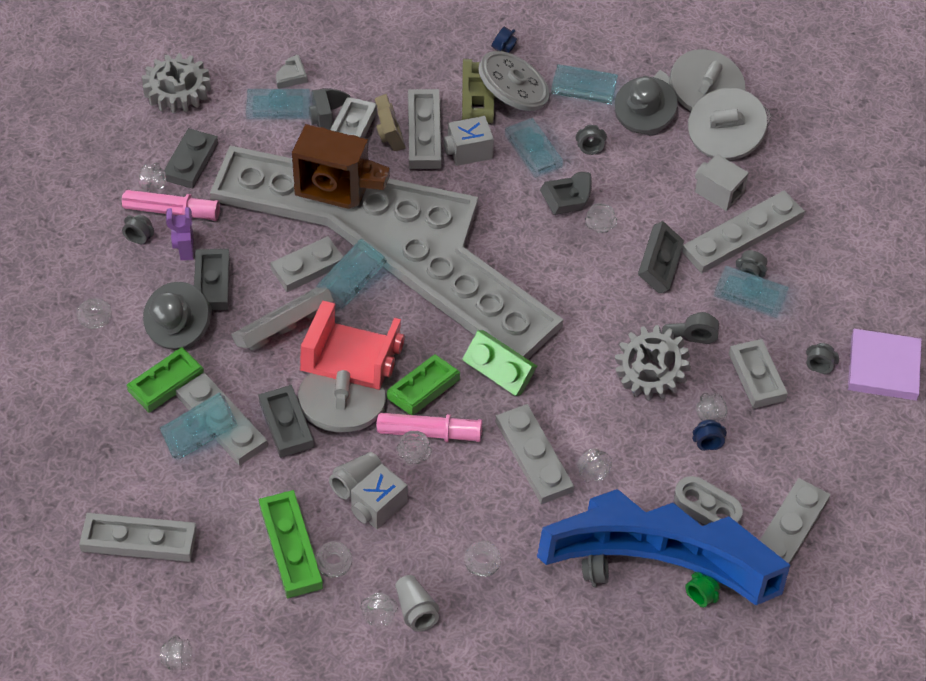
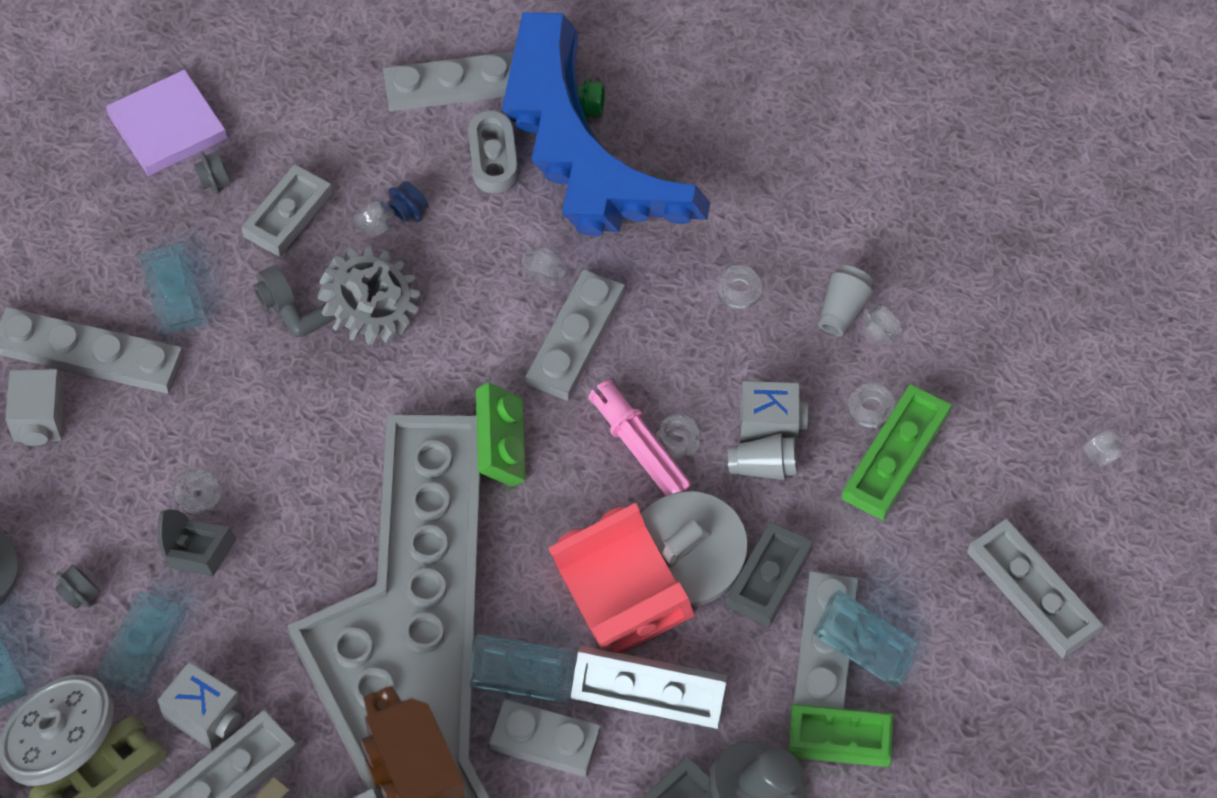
camera: 130 degrees left, 5 degrees up
bright green plate [387,354,460,415] -> none
dark grey plate [638,221,684,293] -> none
dark grey plate [736,250,768,280] -> none

